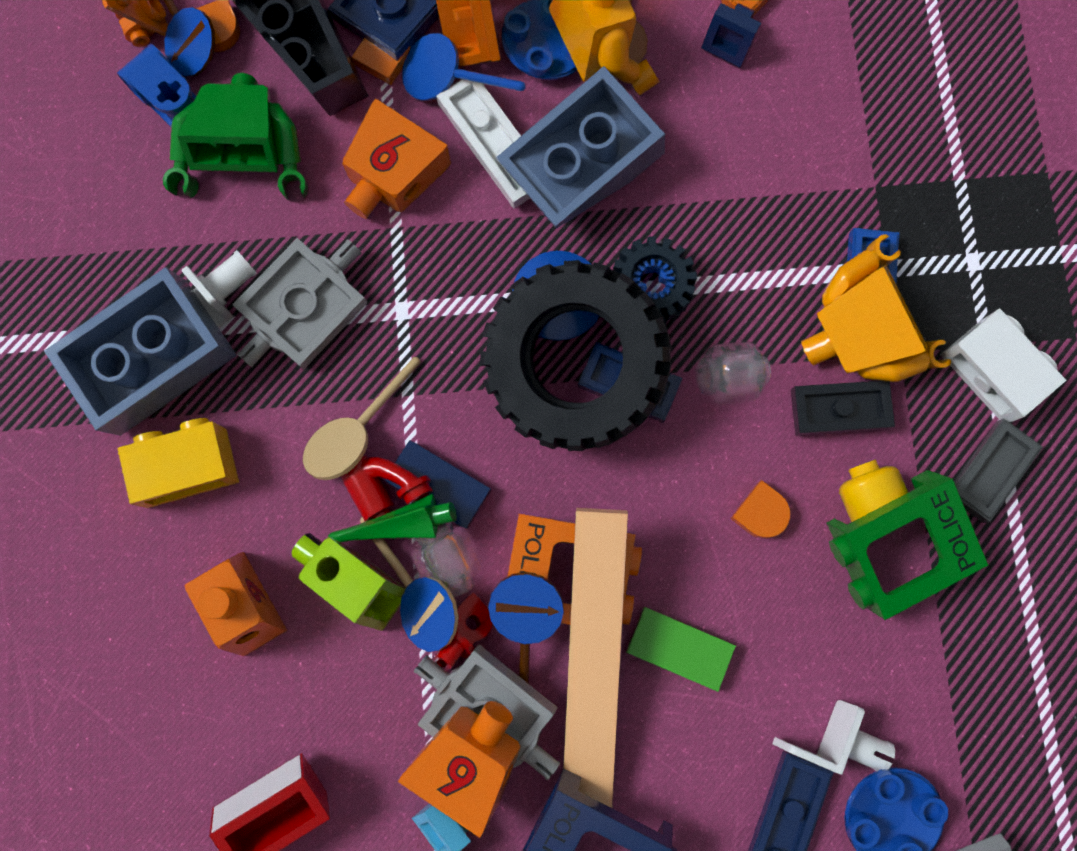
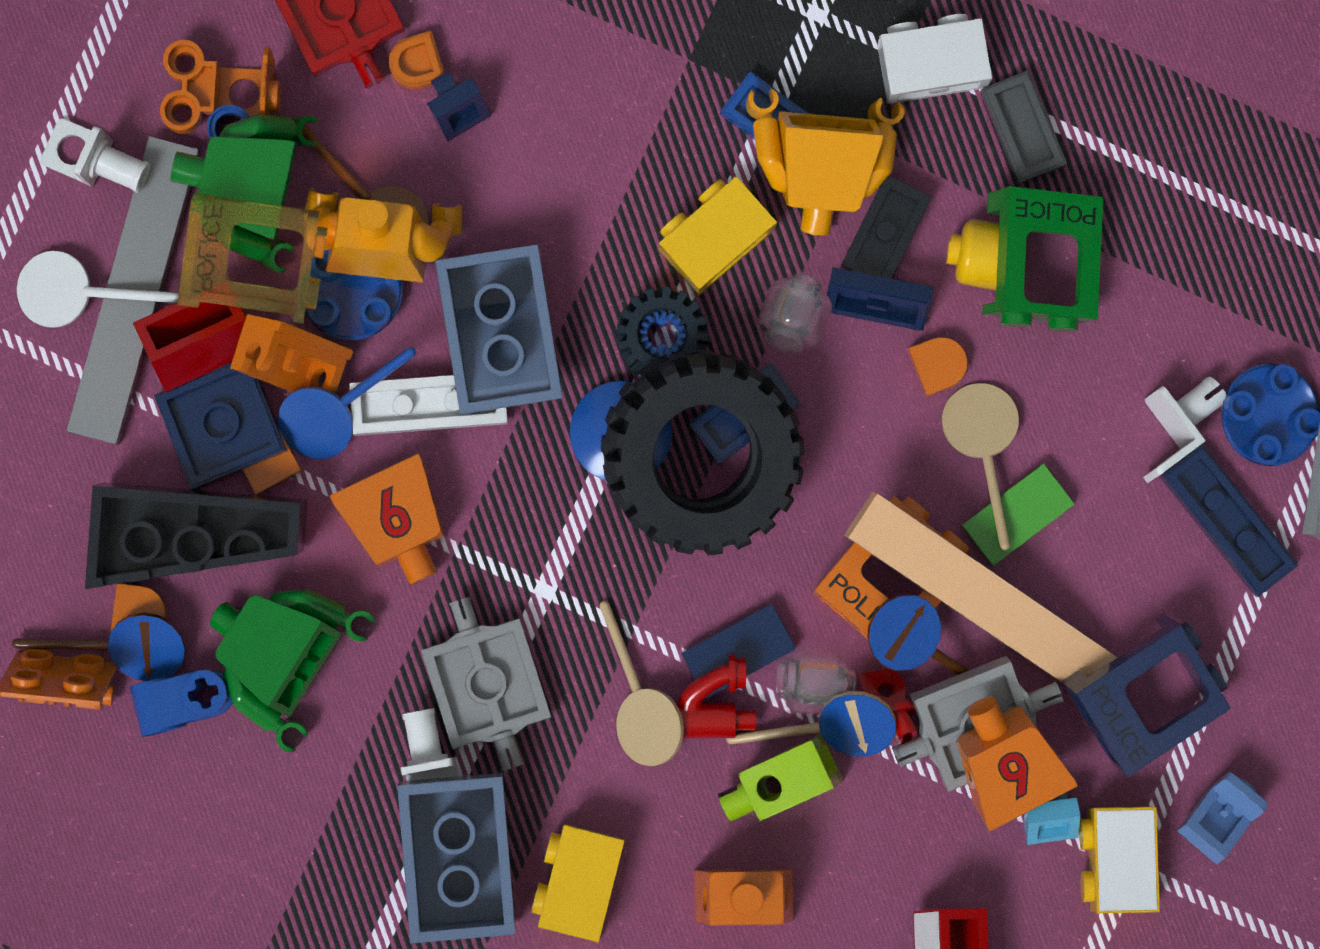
camera: 65 degrees left, 5 degrees up
green piece [328,494,457,542] -> none
none -> yellow brick [659,176,777,296]
none -> dark blue tile [823,267,934,331]
none -> tan piece [942,383,1019,550]

